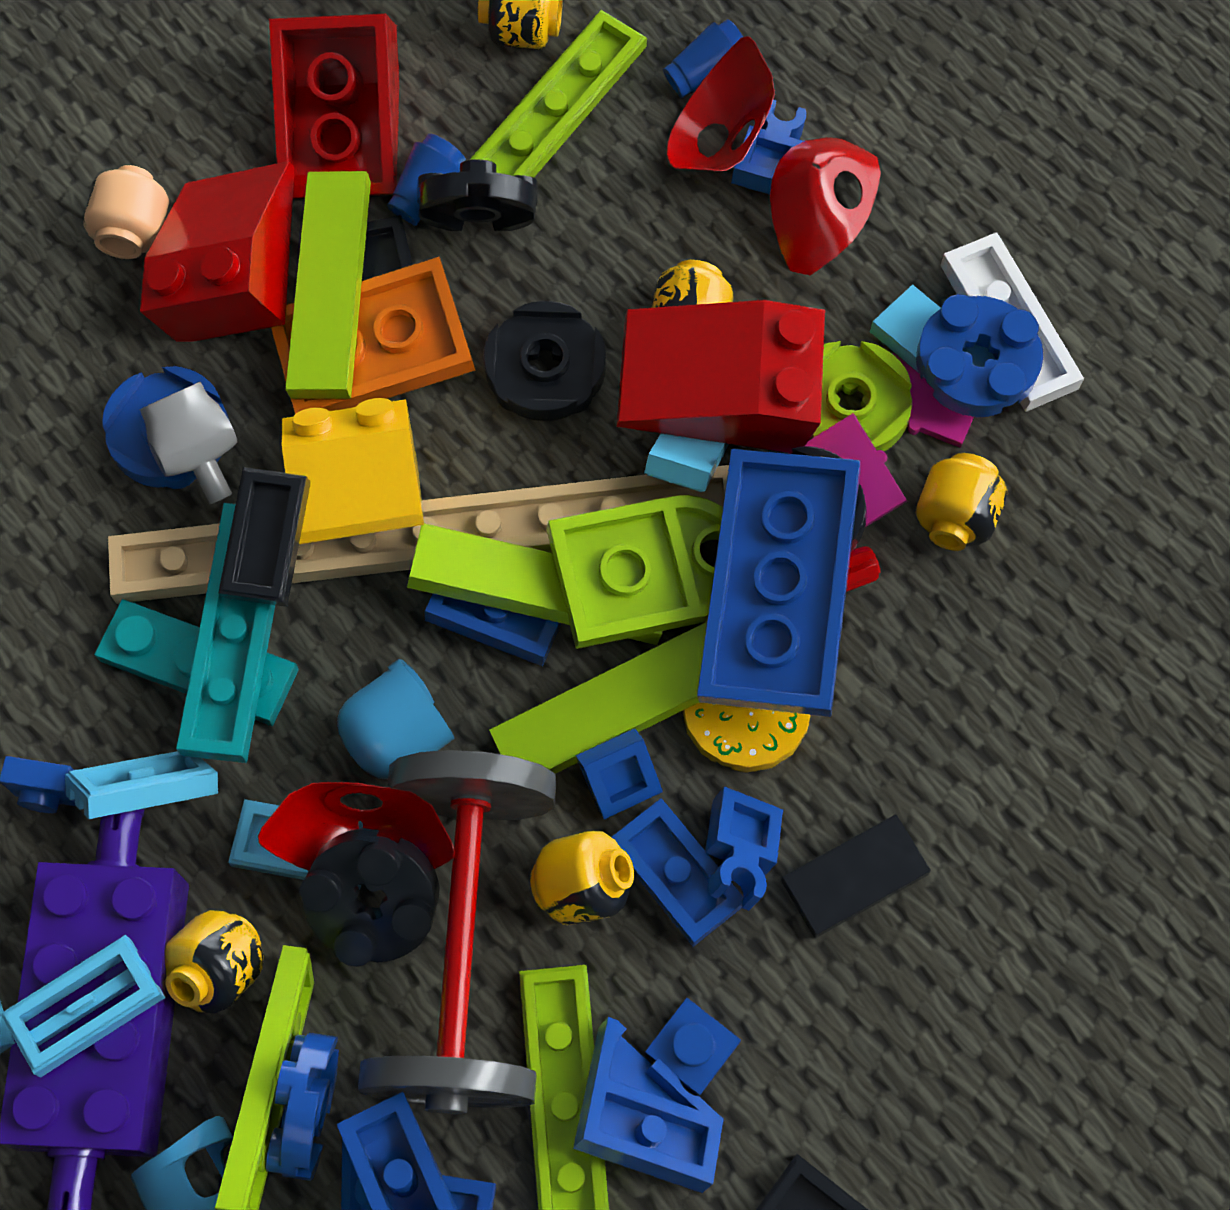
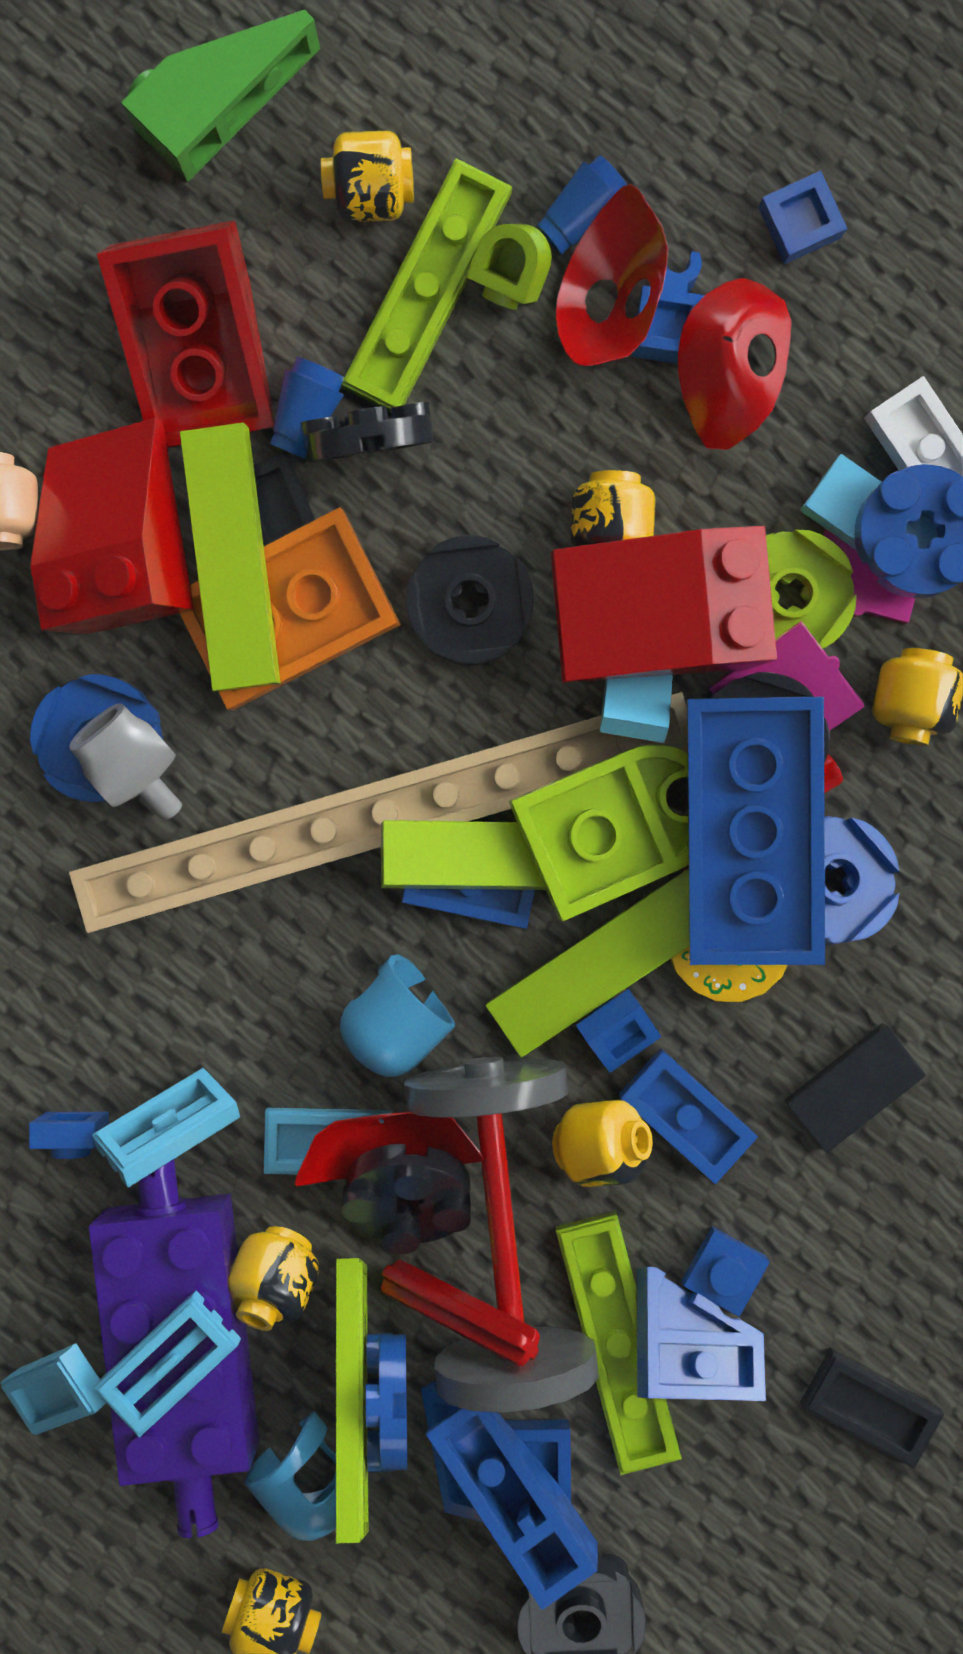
camera: 15 degrees left, 20 degrees up
teal plate [94,599,299,726] -> none
teal plate [176,503,275,763] -> none
black tile [218,467,311,607] -> none
yellow slope [282,398,424,544] -> none
blue plate [705,786,783,911] -> none
none -> red axle [381,1260,540,1367]
none -> lime plate [466,224,552,310]
none -> blue plate [758,170,847,265]
none -> plate [825,816,899,946]

